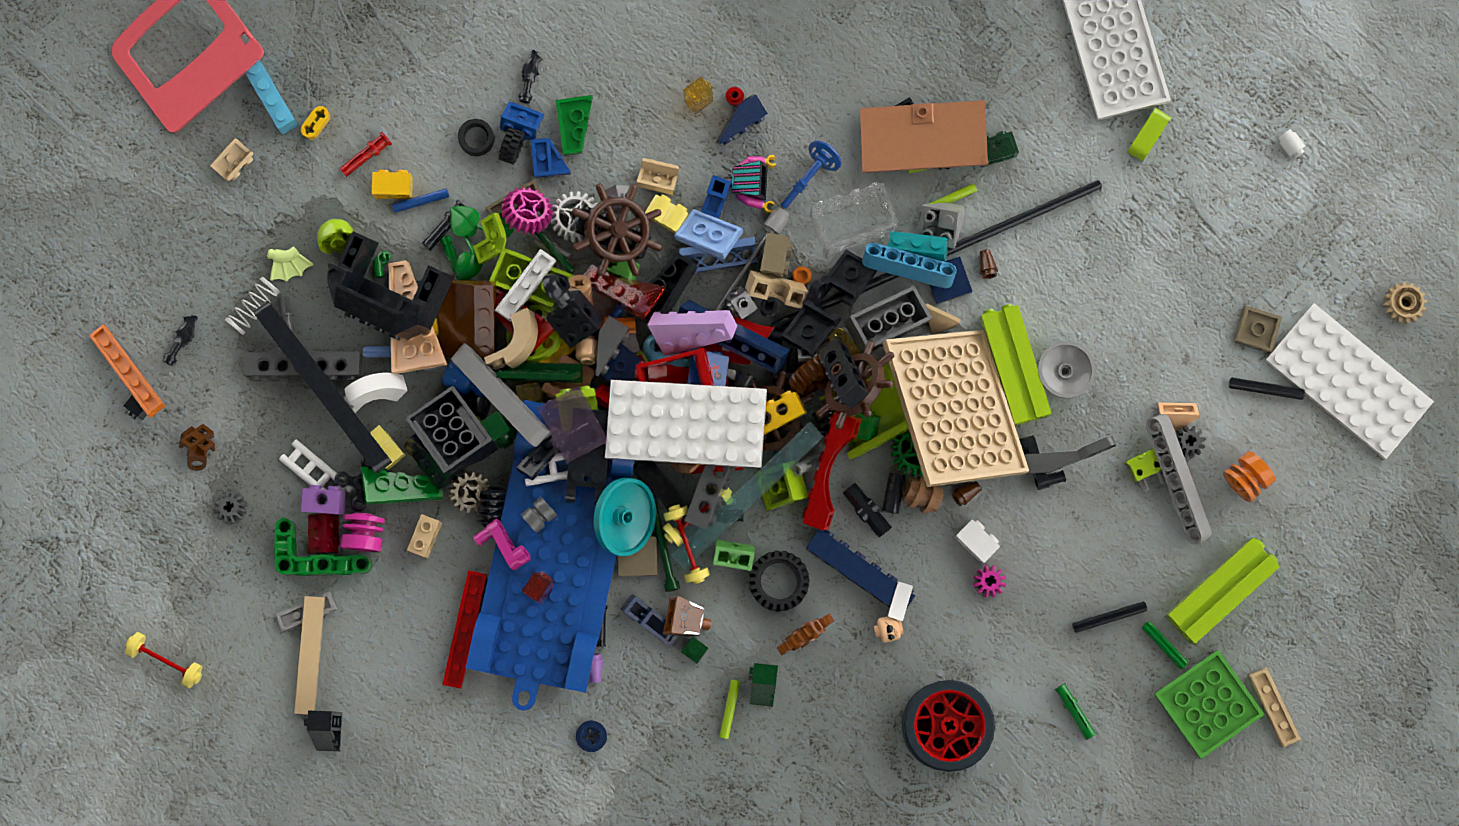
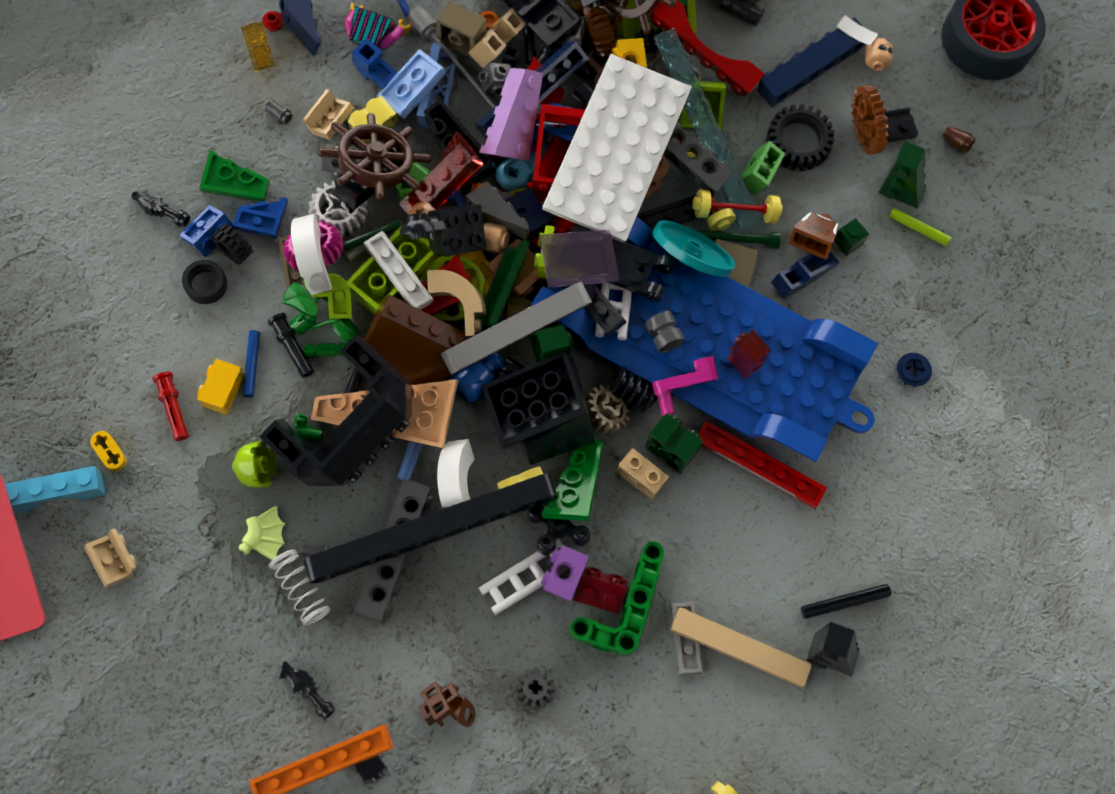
camera: 80 degrees left, 10 degrees down
dark pink wheel [340,513,385,552] -> none
black piece [843,482,892,538] -> none
none -> dark grey pin [265,100,292,125]
none -> white arch [291,213,332,295]
none -> dark green brick [645,413,703,474]
none -> black axle [801,584,892,619]
none -> black plate [885,107,918,142]
none -> reddish brown cone [942,126,976,153]

